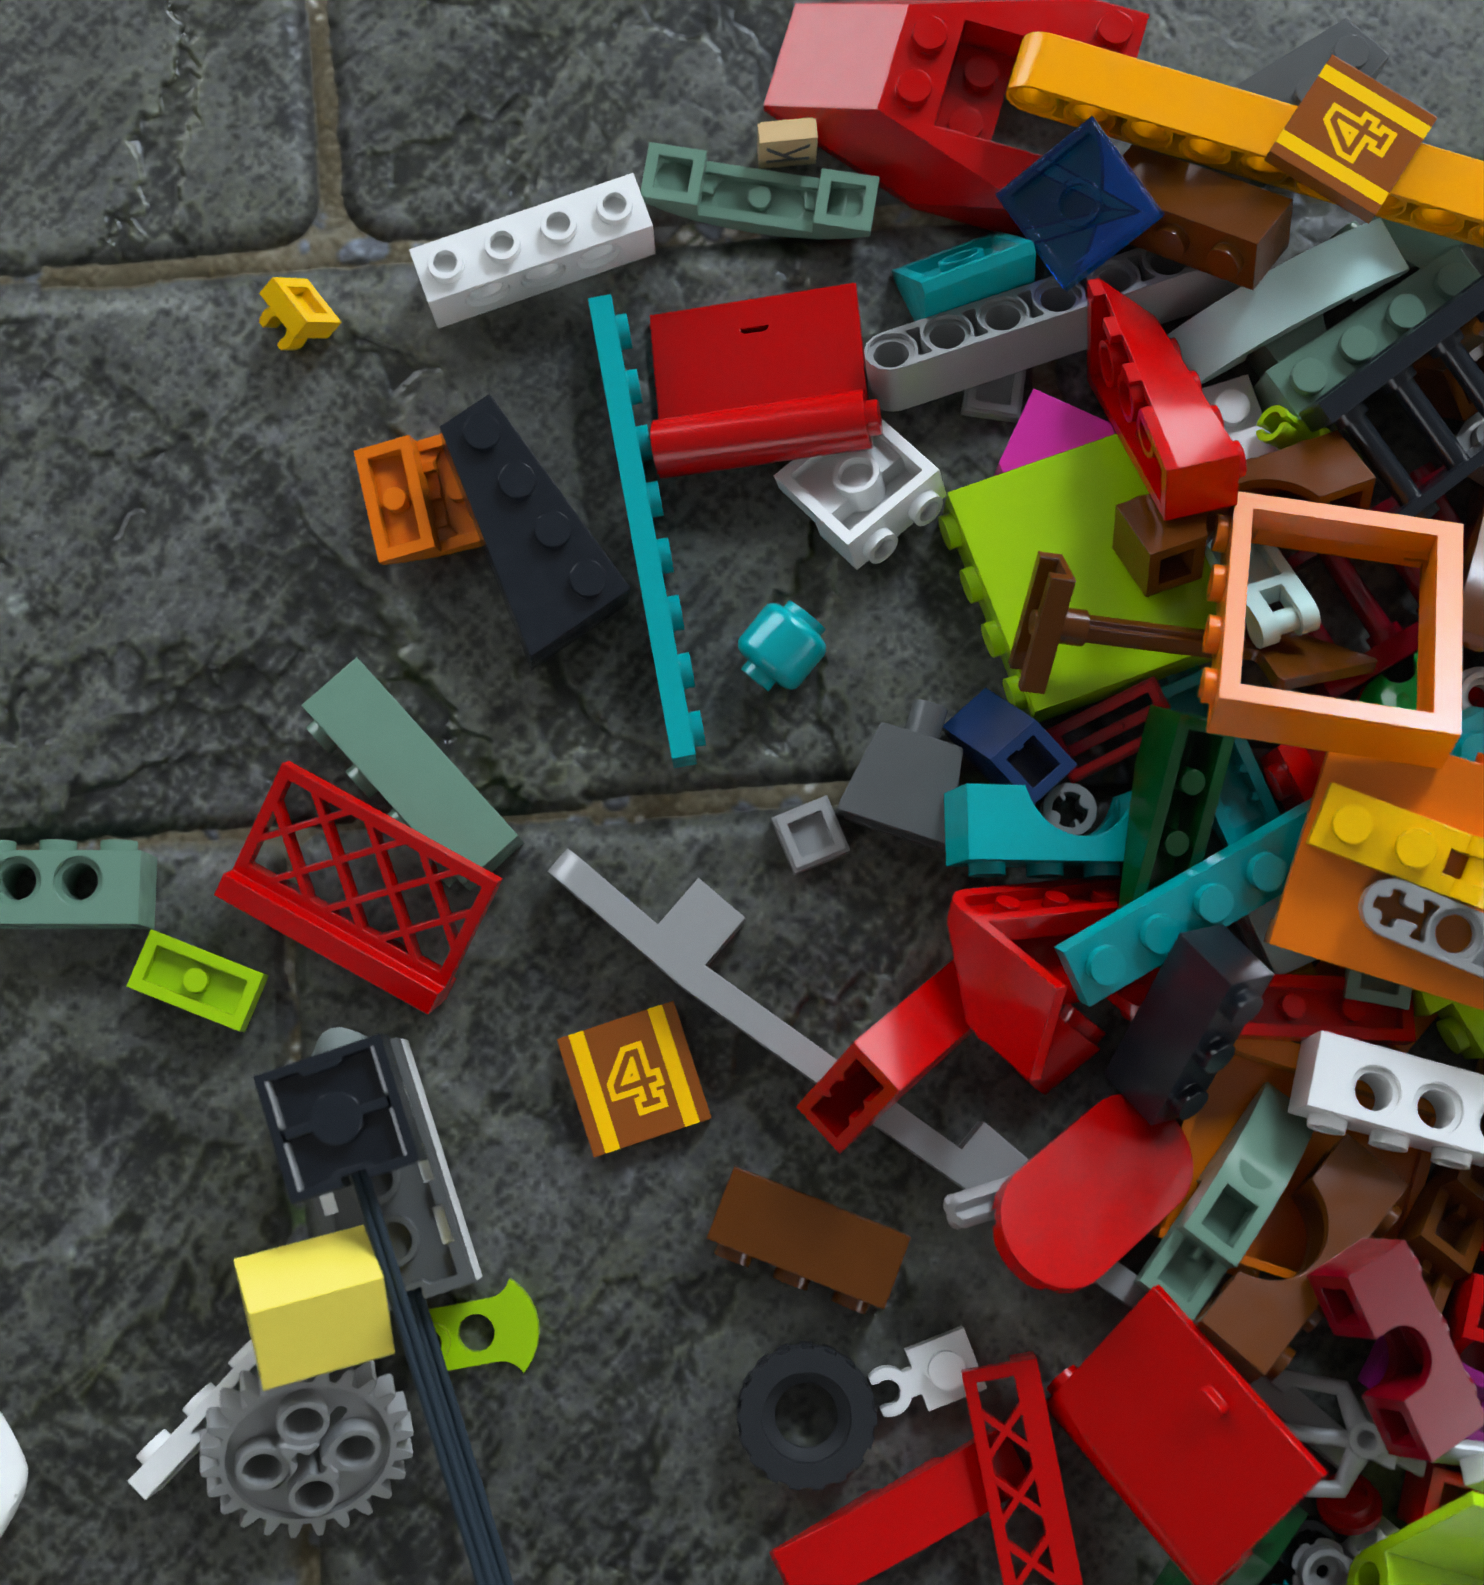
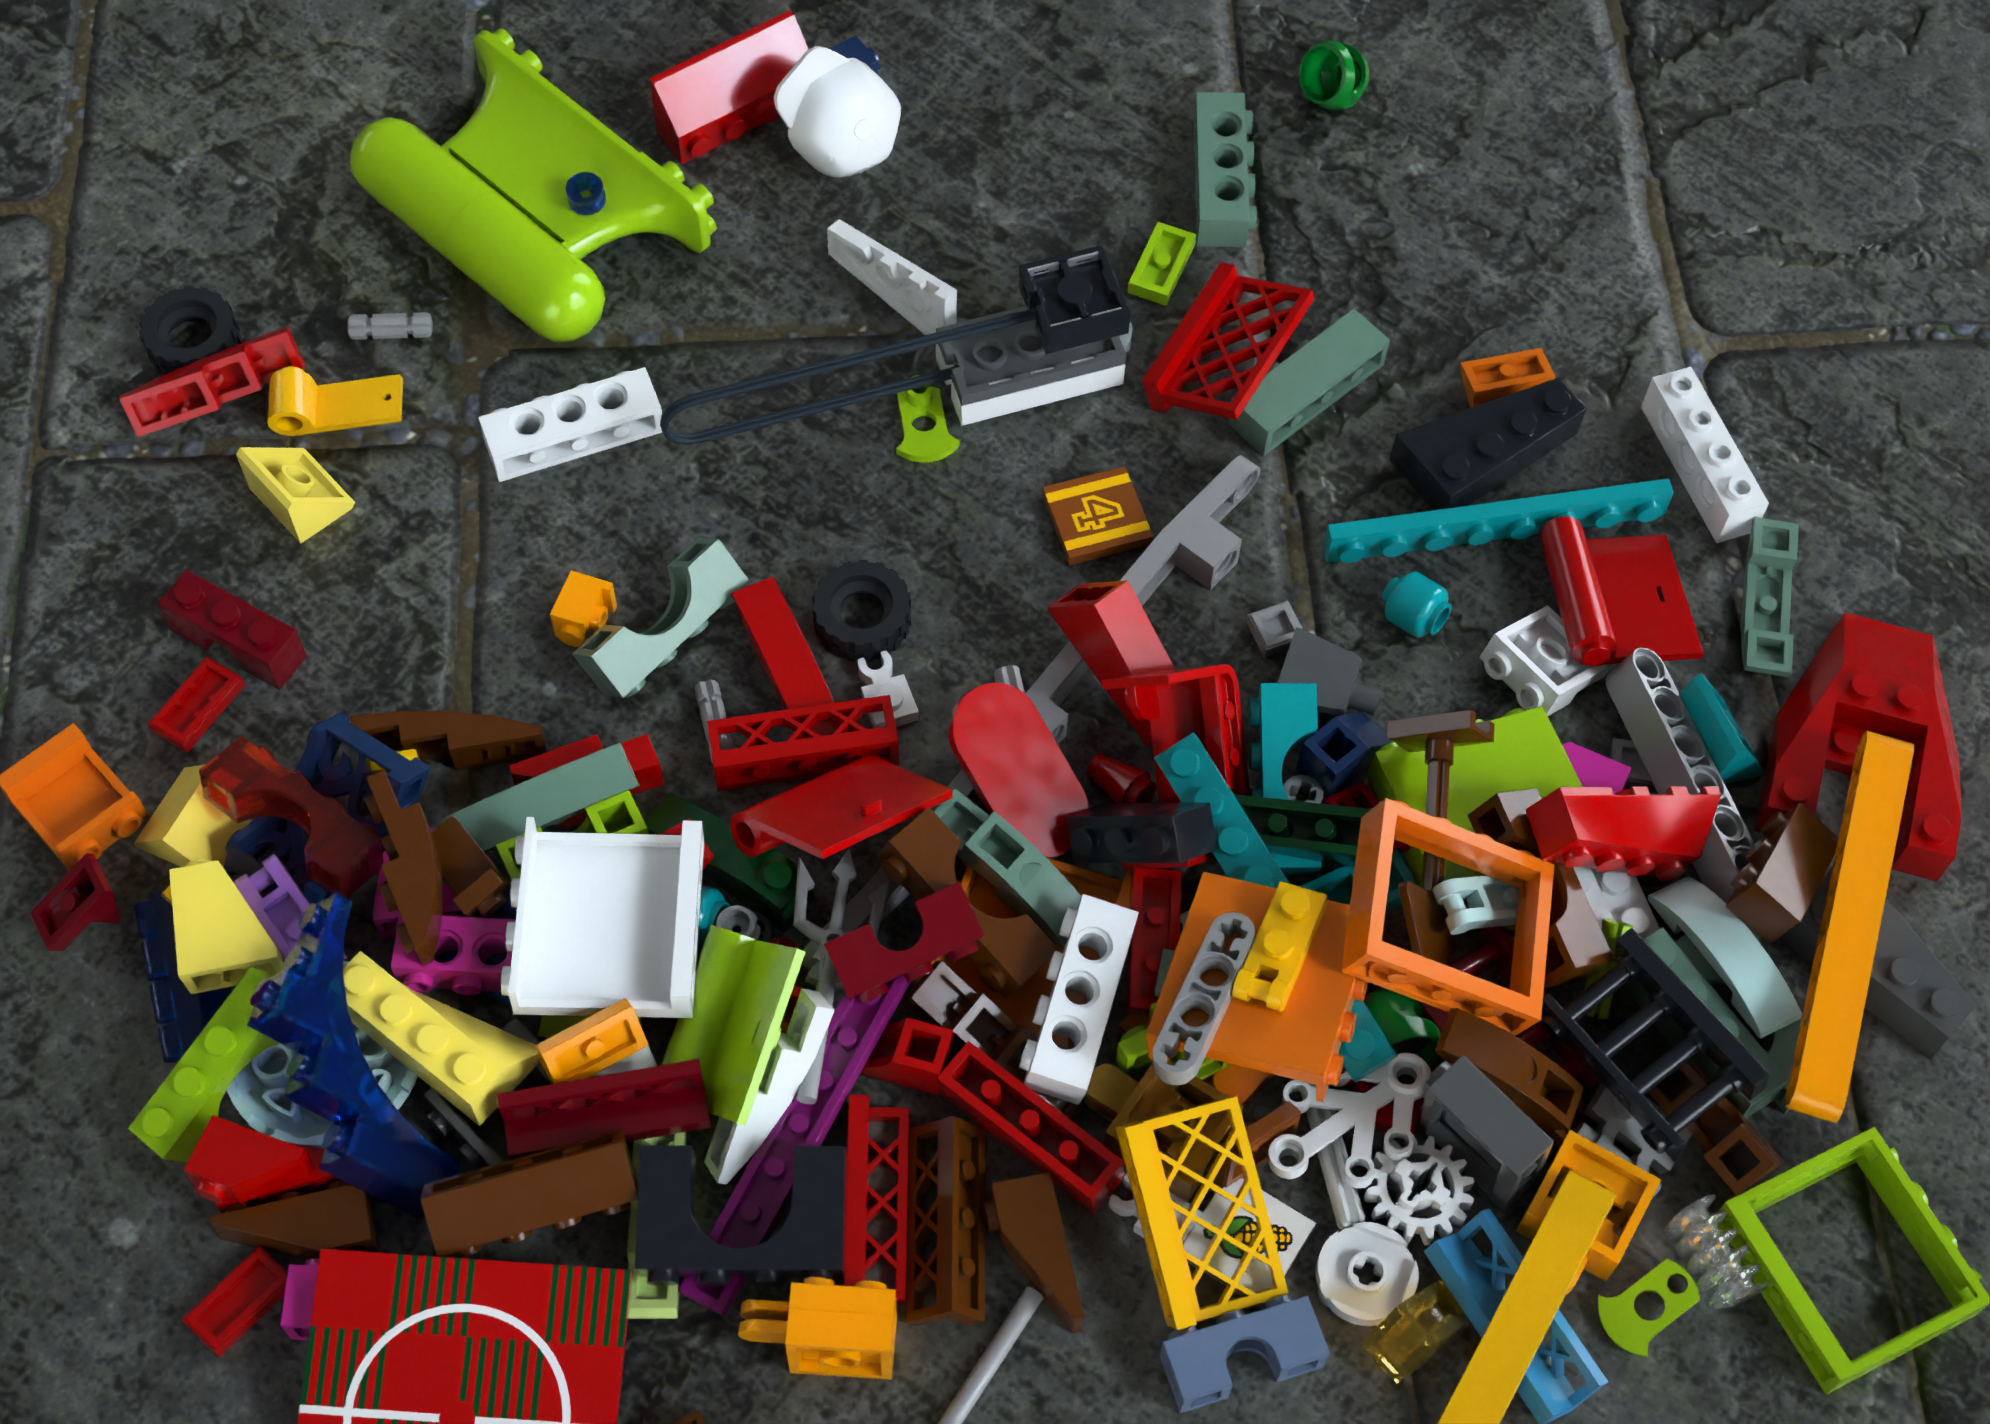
camera: 90 degrees right, 20 degrees down
light grey gear [200,1361,414,1538] -> none
light yellow slope [233,1225,395,1391] -> none
yellow tile [259,277,342,350] -> none
reddish brown brick [707,1165,911,1314] -> none
tan tile [757,117,818,169] -> none
clear blue tile [995,116,1165,292] -> none
dark orange tile [1264,54,1438,224] -> none

